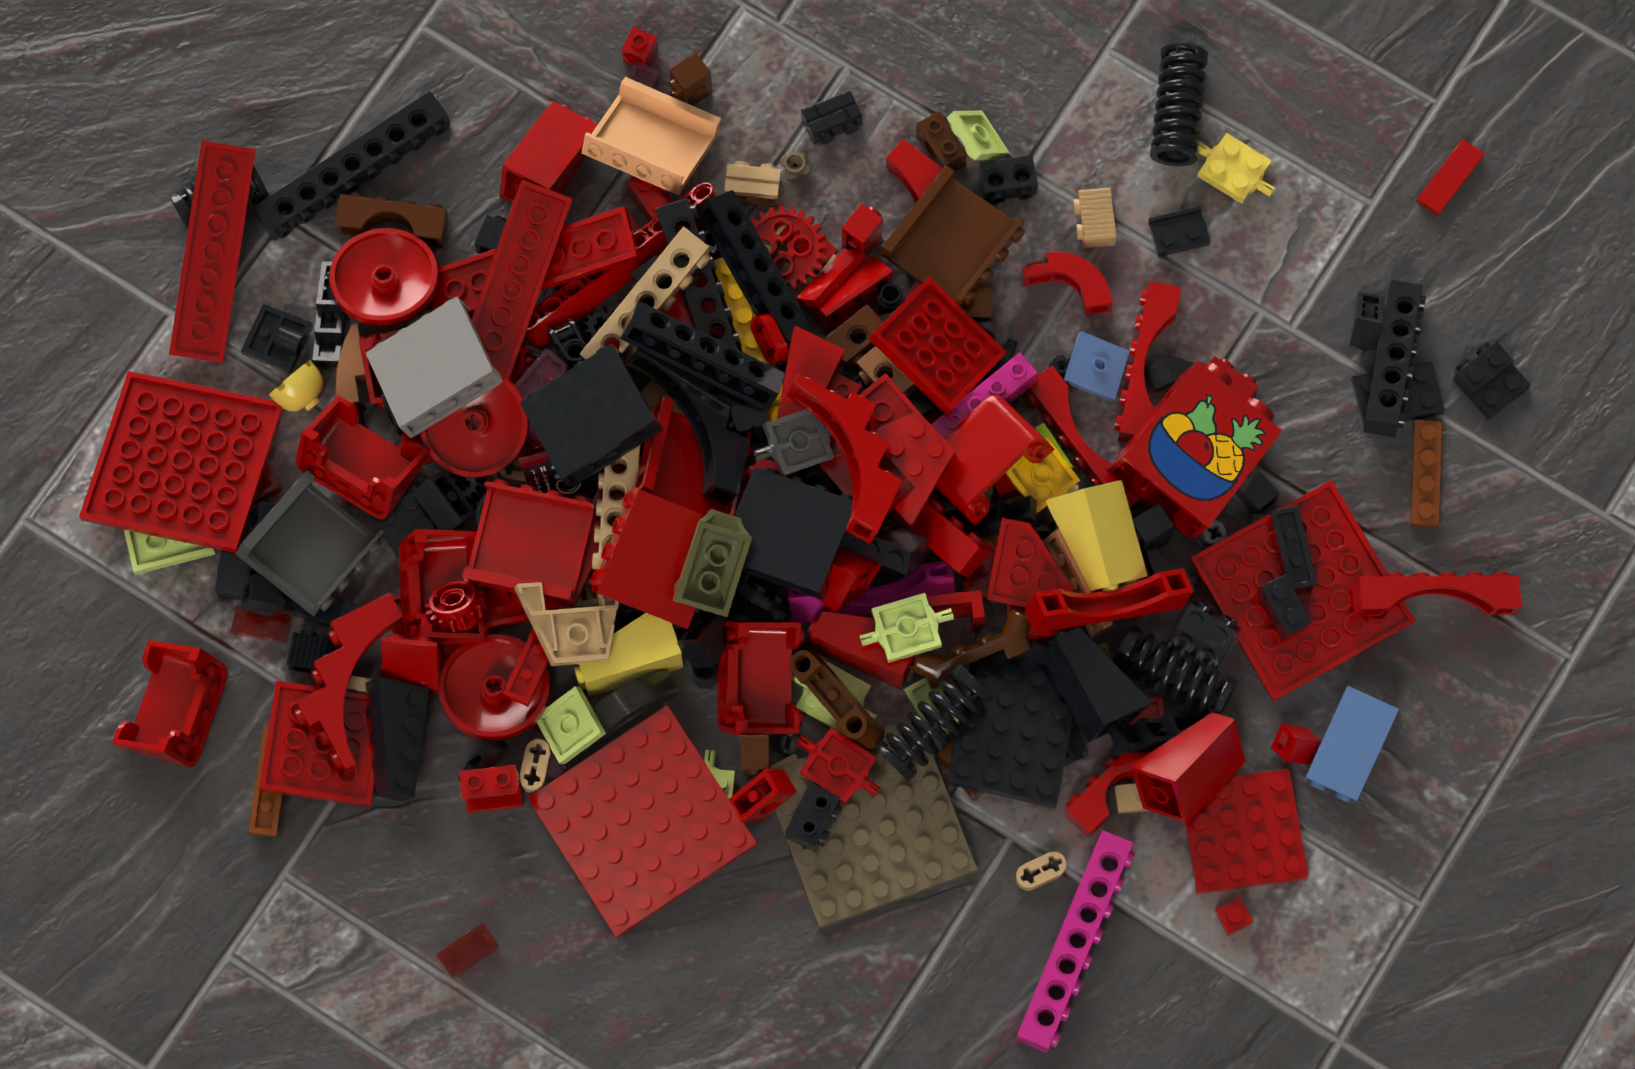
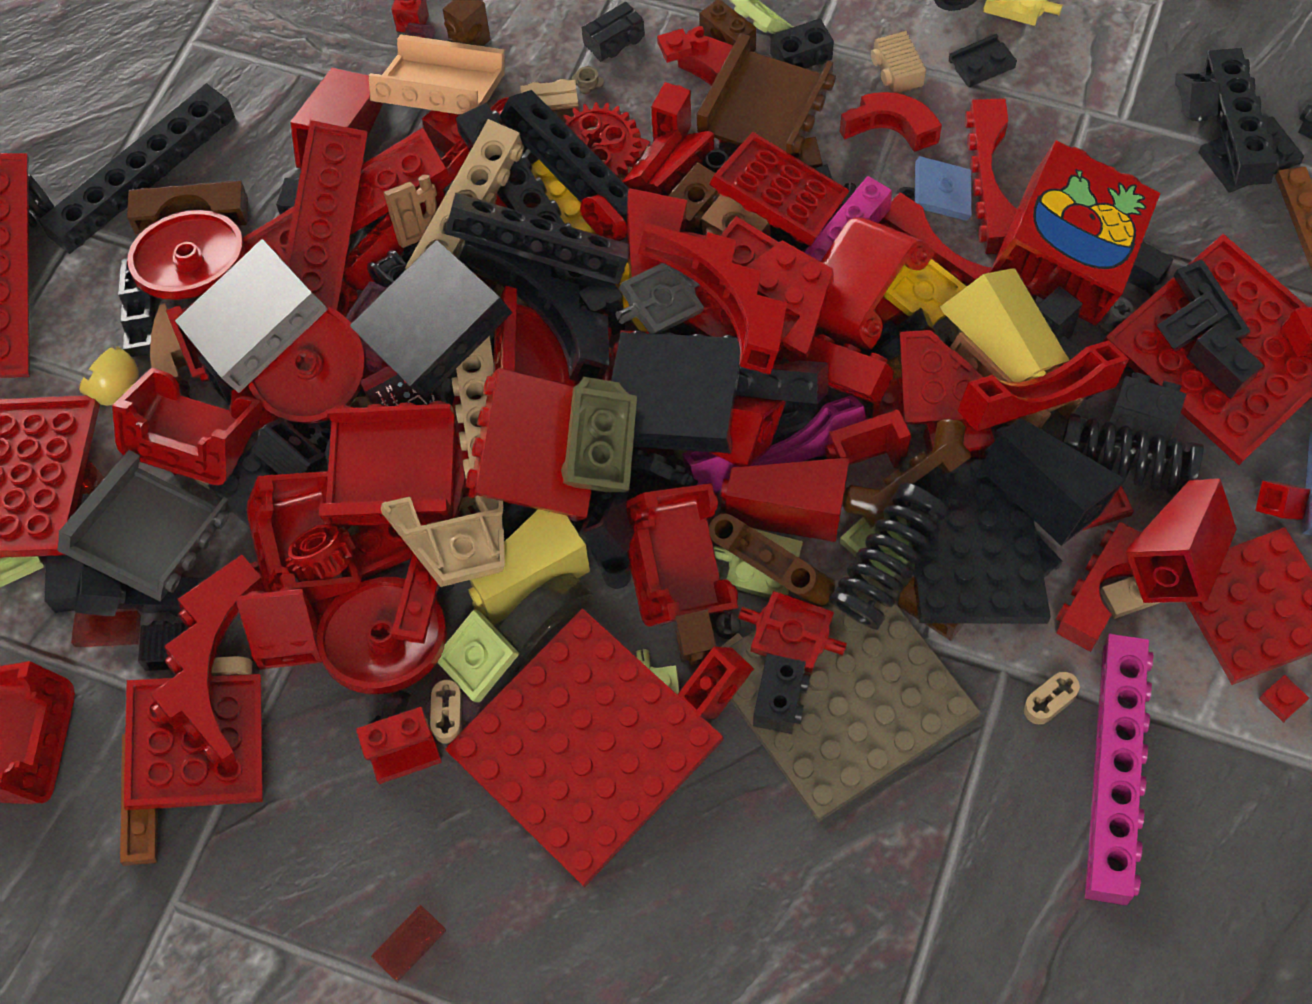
camera: 10 degrees left, 10 degrees down
black plate [241,304,313,373] -> none
black wedge [365,677,429,802] -> none
yellowish green plate [859,593,954,663] -> none
black slope [1107,712,1206,753] -> none
black slope [1144,354,1194,392] -> none
none -> medium nougat plate [383,175,438,248]
none -> red plate [657,26,709,63]
none -> black plate [1157,290,1228,352]

